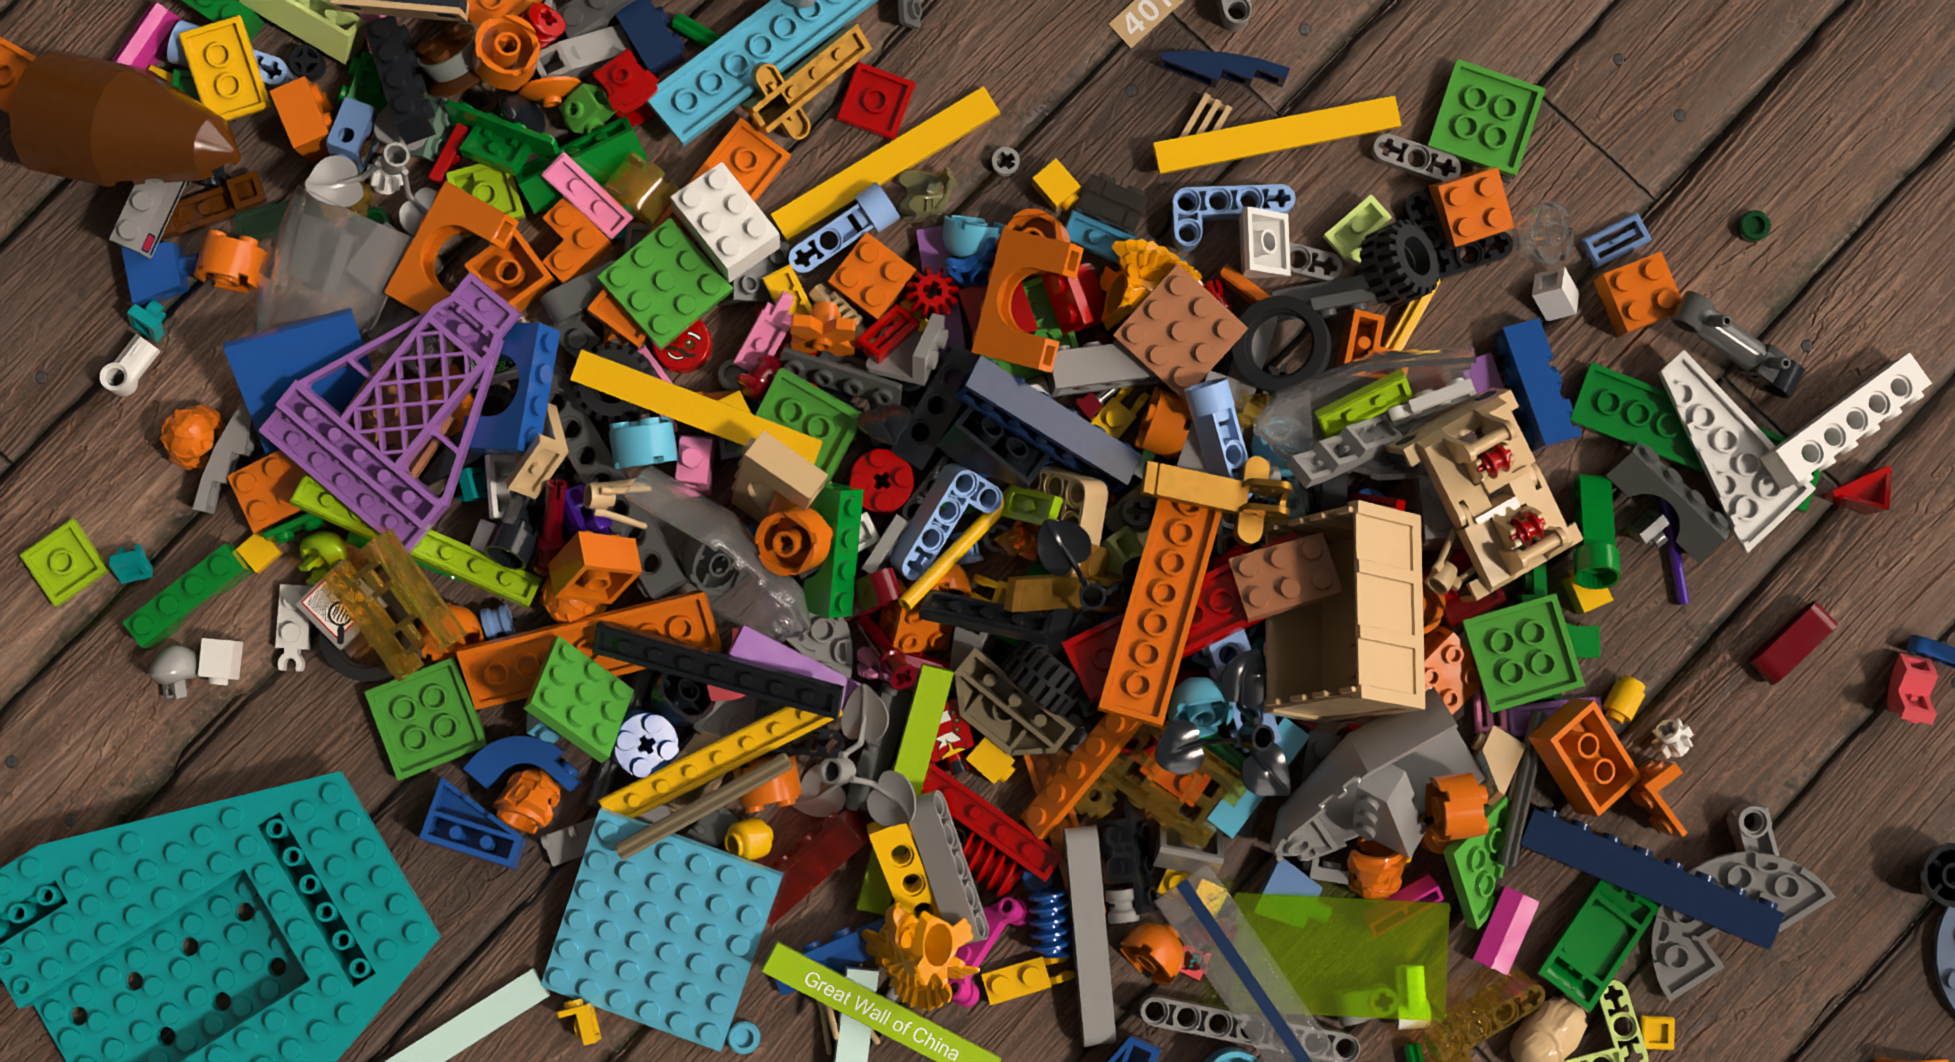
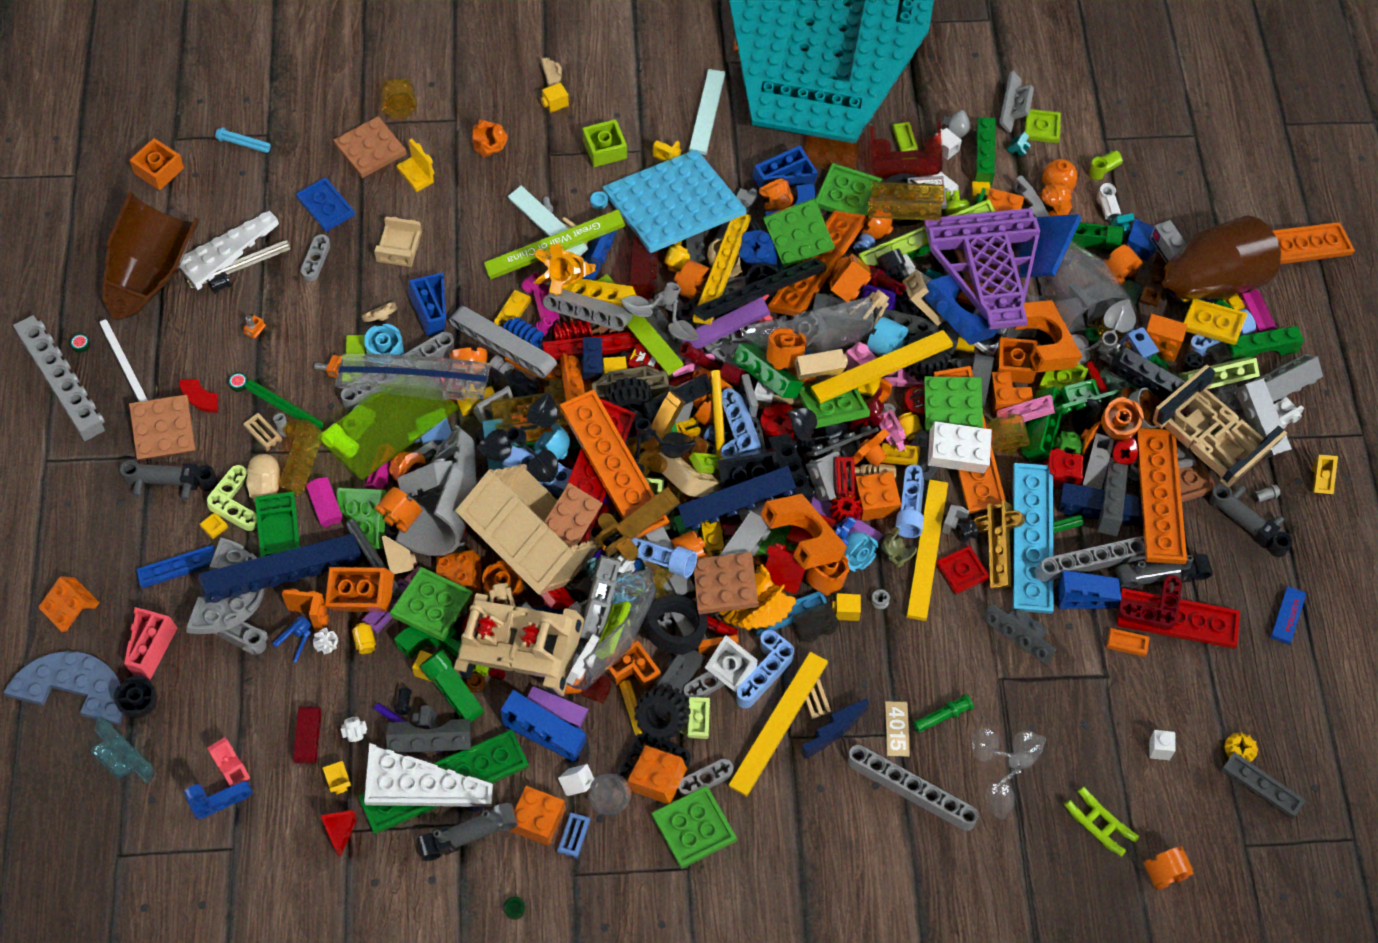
camera: 135 degrees right, 25 degrees down
dark tan axle [615,753,792,860] -> none
white brick [1760,353,1932,490] -> none
none -> coral wedge [124,607,178,680]
none -> blue tile [136,545,215,588]
none -> blue plant [272,616,311,663]
none -> yellow bracket [323,760,351,794]
none -> white gear [341,717,367,742]
none -> black pin [394,688,412,715]
none -> dark blue brick [581,337,602,381]
none -> clear orange plate [805,135,860,170]
none -> clear red windscreen [869,118,943,178]
none -> lime tile [892,122,918,155]
none -> yellow head [898,412,923,442]
none -> light grey bracket [942,504,970,535]
none -> black wheel [956,520,979,542]
none -> light grey bracket [1000,71,1034,133]
none -> orange cylinder [1041,159,1078,191]
none -> green beam [1070,222,1123,251]
none -> lime piece [1088,151,1123,180]
none -> clear smoke tile [1206,342,1233,365]

